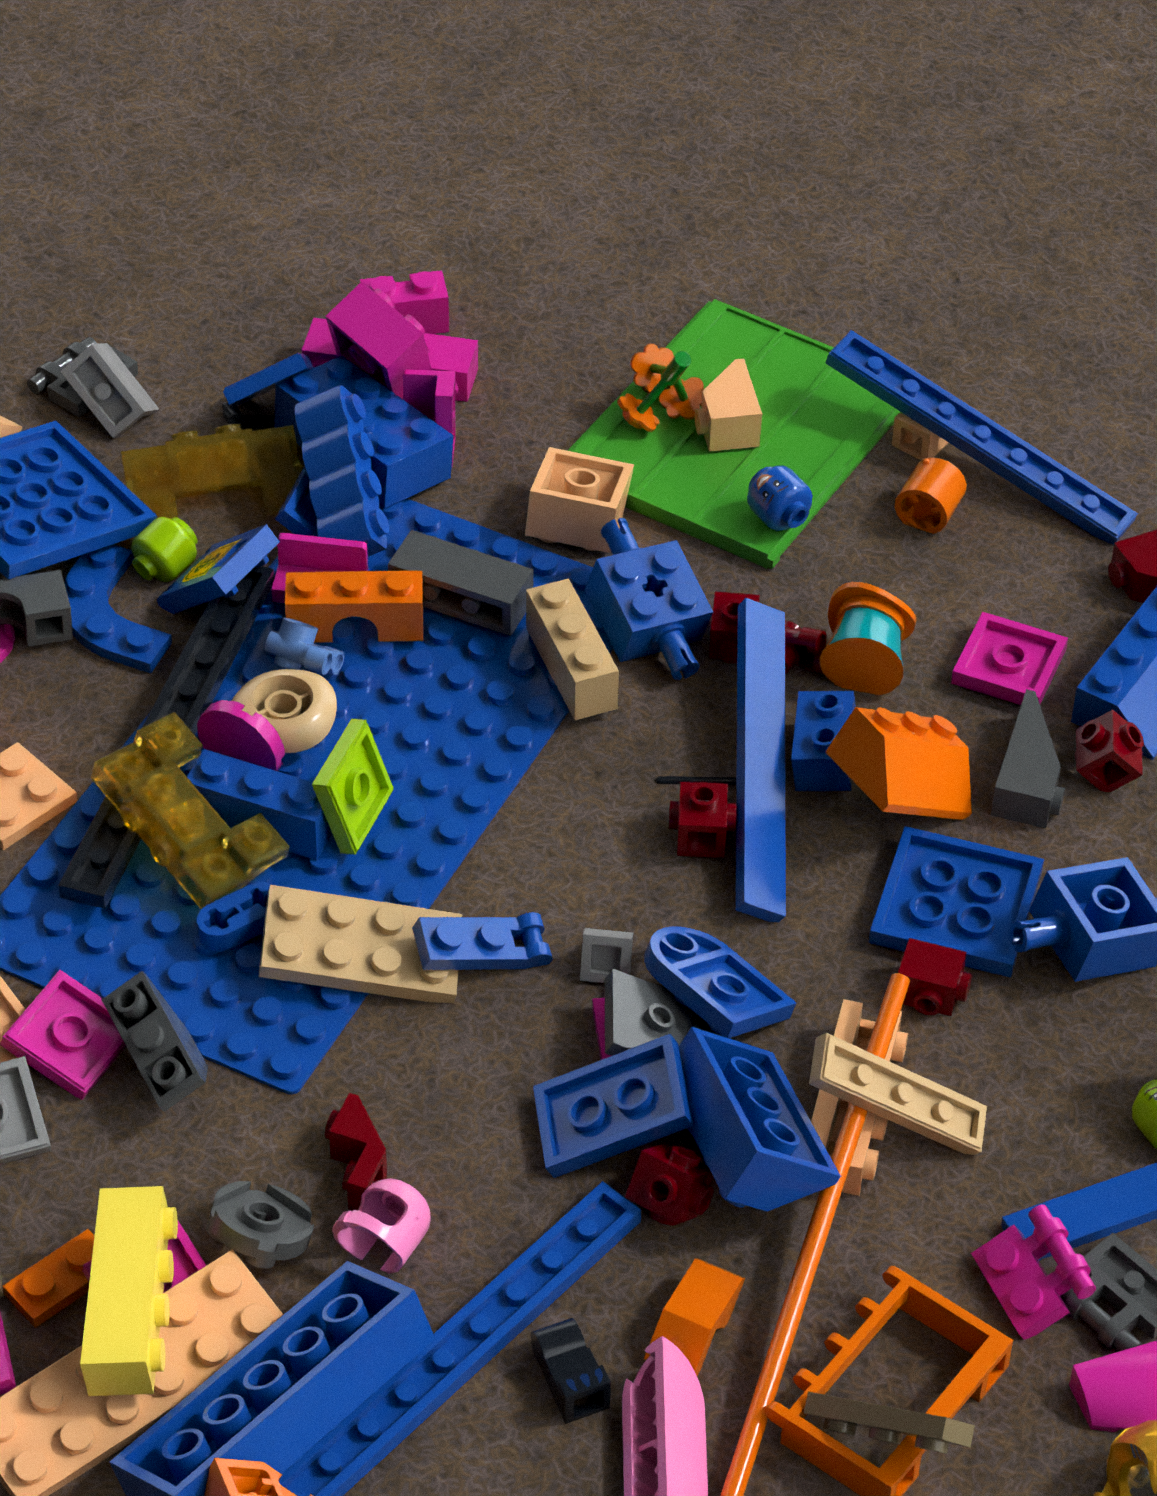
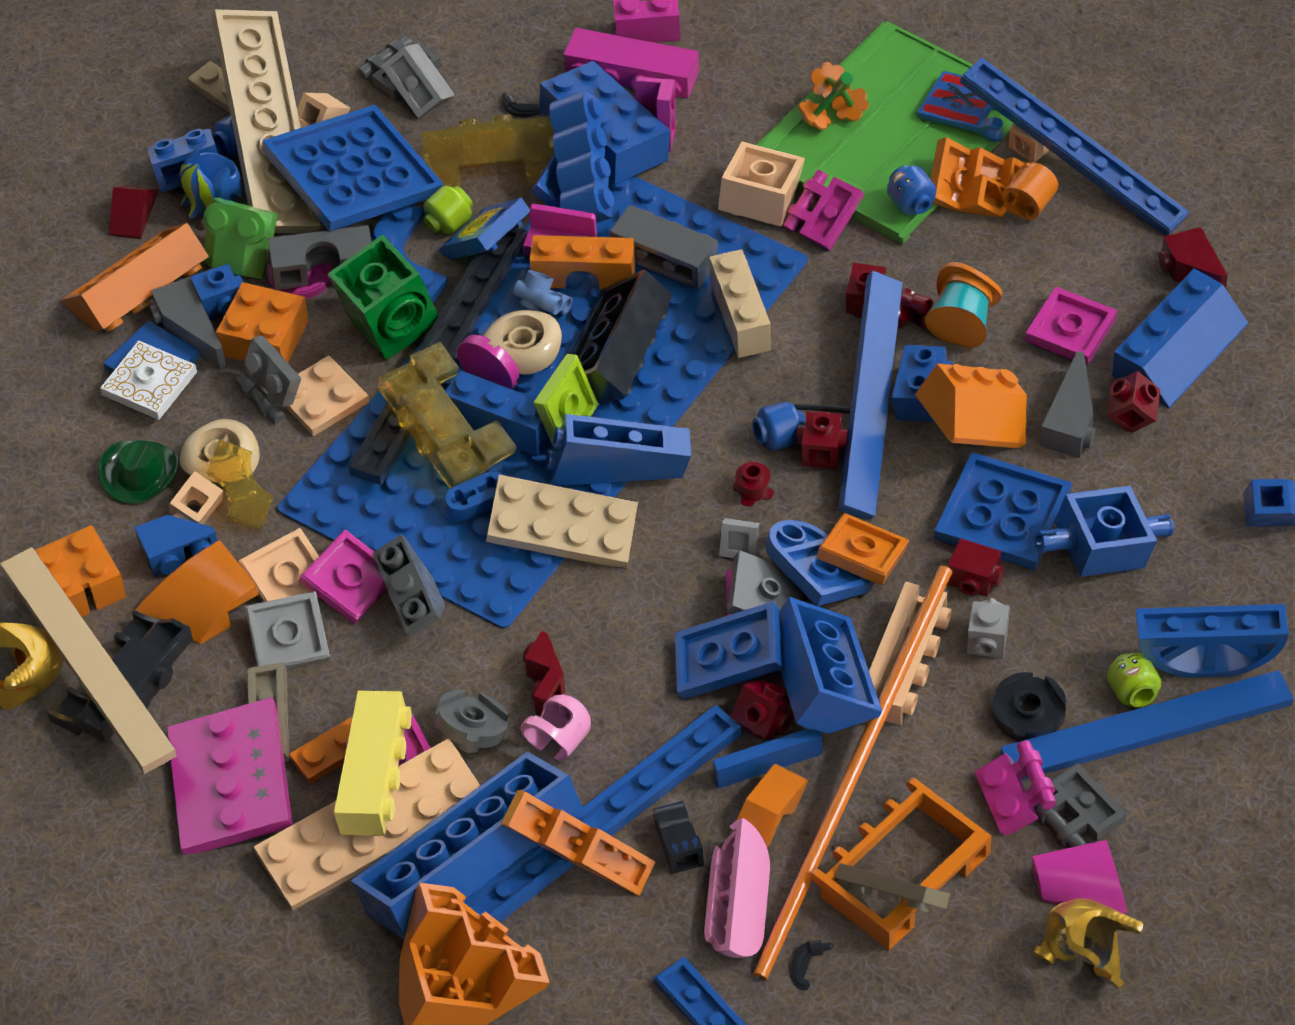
camera: 10 degrees right, 5 degrees up
blue tile [223,353,314,406] -> none
dark pink brick [325,281,432,399] -> none
blue plate [412,912,553,970] -> none
blue brick [585,518,713,680] -> none
light nougat slope [695,358,762,452] -> none
tan tile [809,1033,987,1155] -> none
none -> green brick [328,234,439,361]
none -> orange slope [501,790,655,896]
none -> blue slope [545,414,691,486]
none -> black slope [571,269,673,405]
none -> blue tile [713,729,822,789]
none -> dark red brick [733,462,774,507]
none -> blue head [752,402,806,450]
none -> dark pink plate [783,169,864,251]
none -> orange plate [816,513,909,586]
none -> blue flag [917,71,1022,142]
none -> orange slope [930,137,1025,217]
none -> light grey brick [967,598,1010,658]
none -> black plate [992,672,1066,742]

